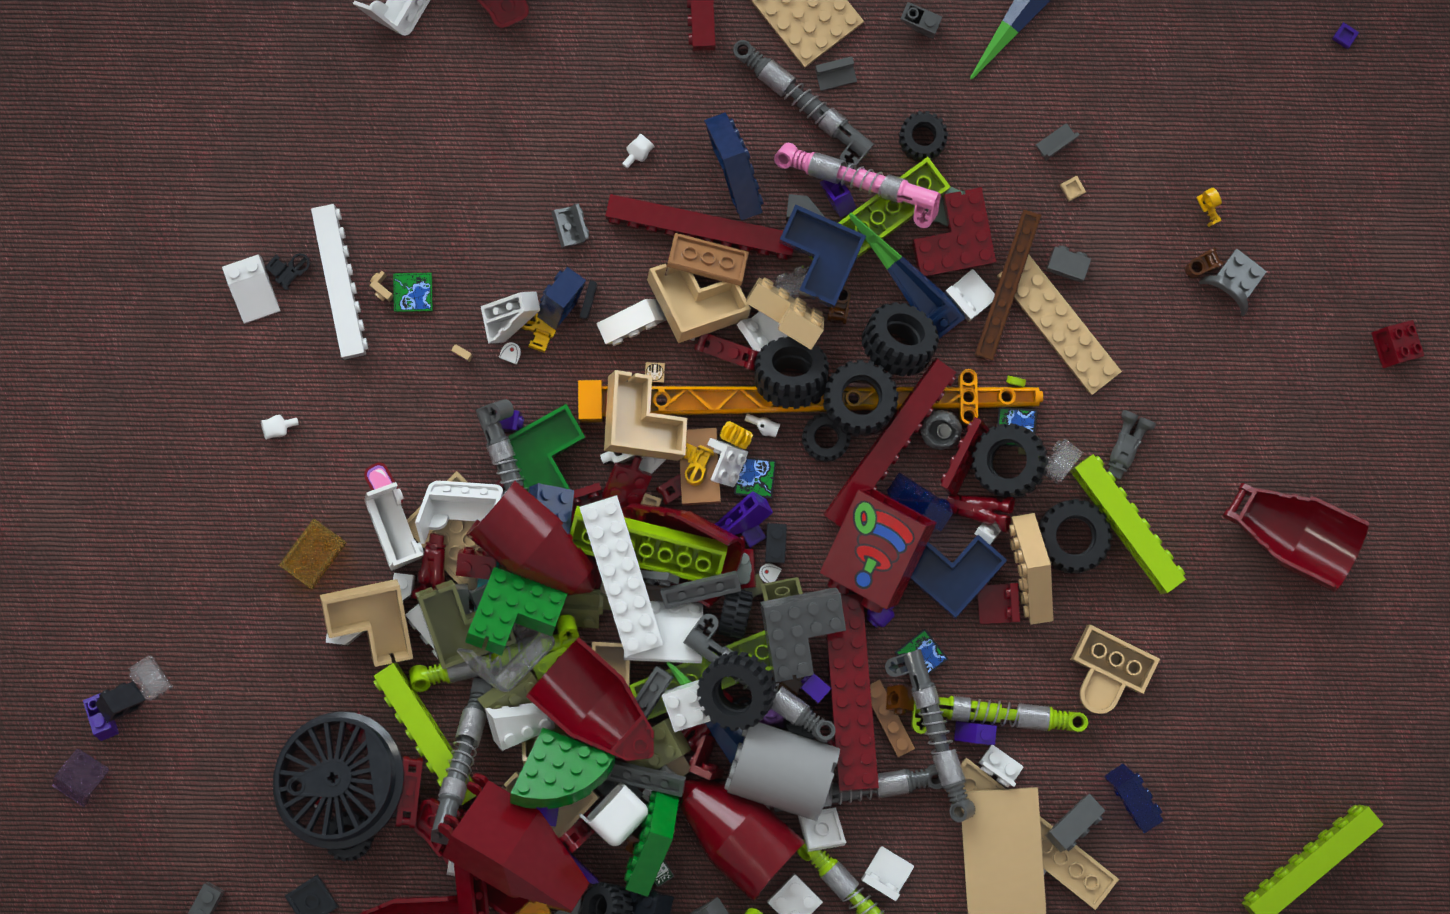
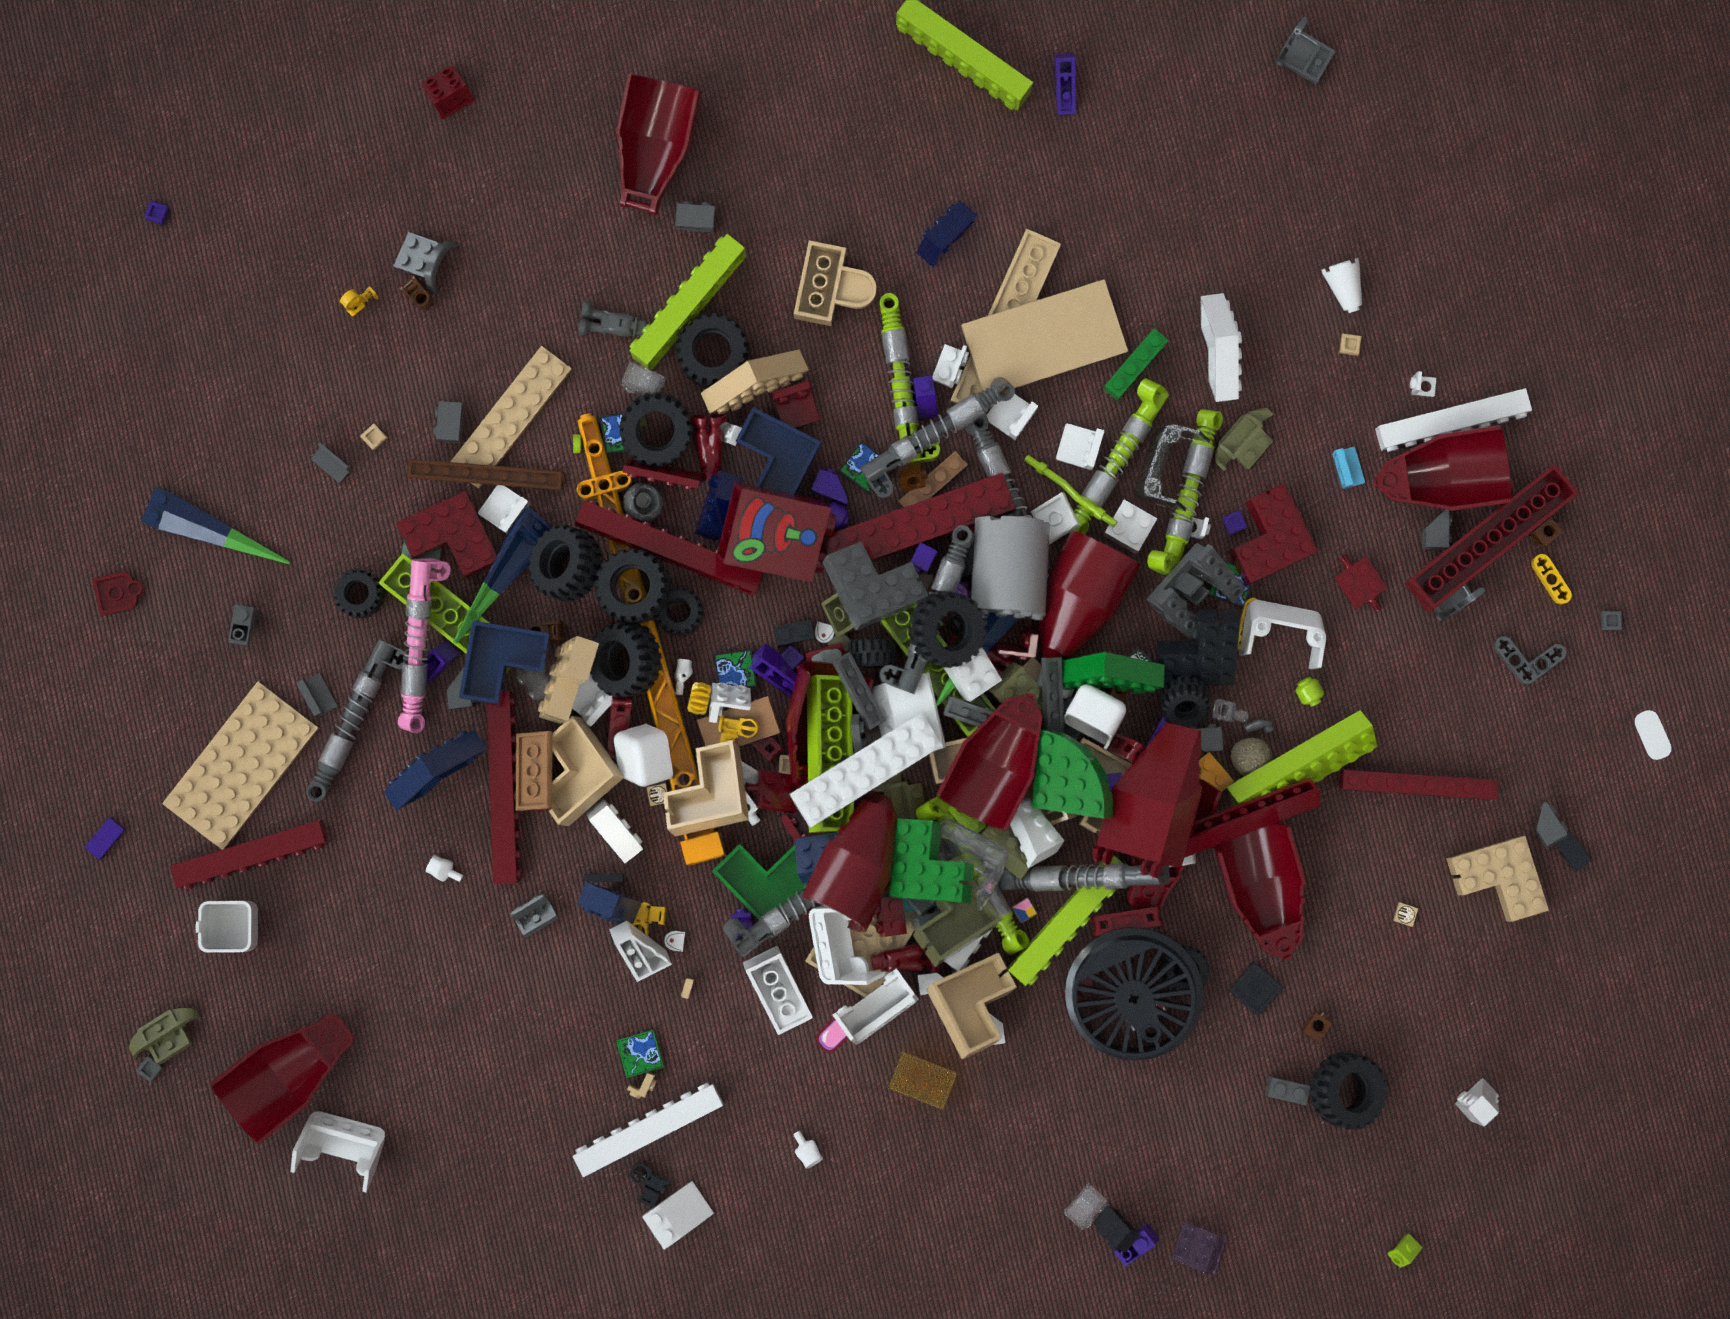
camera: 100 degrees left, 0 degrees up
dark grey brick [1045,793,1105,852] -> none
none -> white piece [614,724,673,787]
none -> dark grey brick [675,201,716,233]
none -> white slope [743,945,813,1035]
none -> dark purple slope [811,468,848,507]
none -> white bracket [986,394,1038,440]
none -> tile [1011,897,1038,924]
none -> lime bar [1024,455,1118,528]

